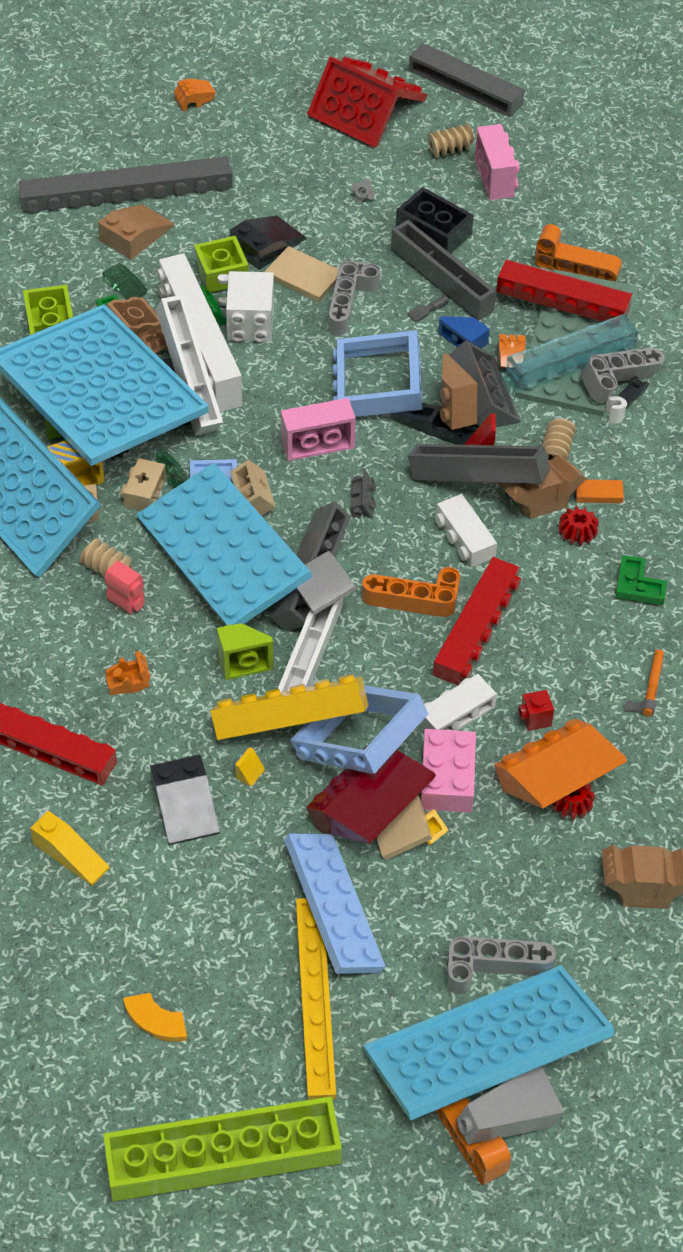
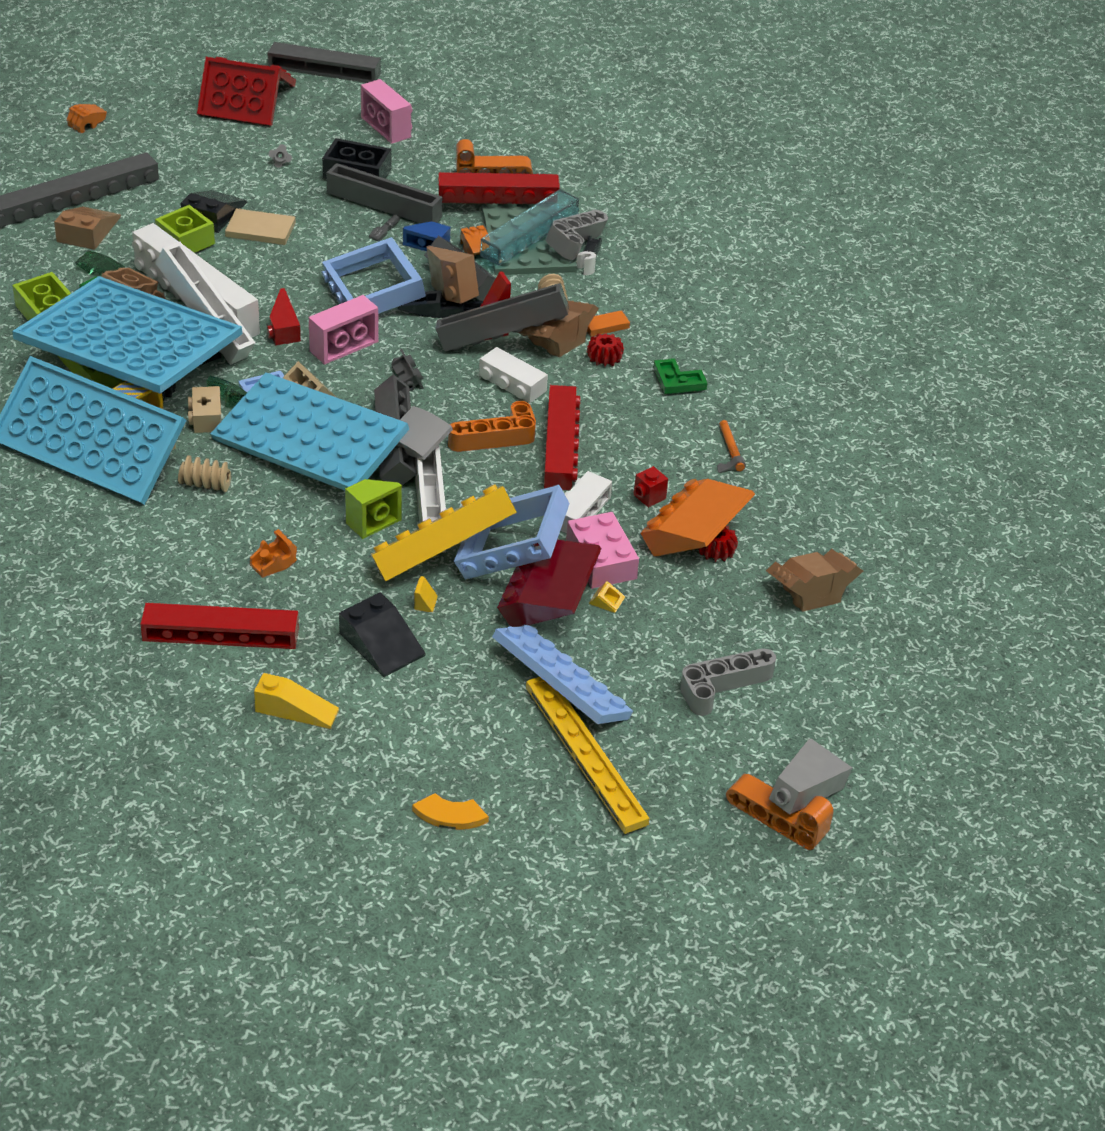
camera: 25 degrees left, 10 degrees down
lime brick [103,1096,342,1202] -> none
coral brick [105,560,145,615] -> none
white container [218,271,274,342] -> none
light grey beam [329,261,380,336] -> none
medium azure plate [363,965,615,1121] -> none
tan tile [376,795,432,860] -> none
tan piece [427,124,474,158] -> none
none -> red slope [267,288,301,346]

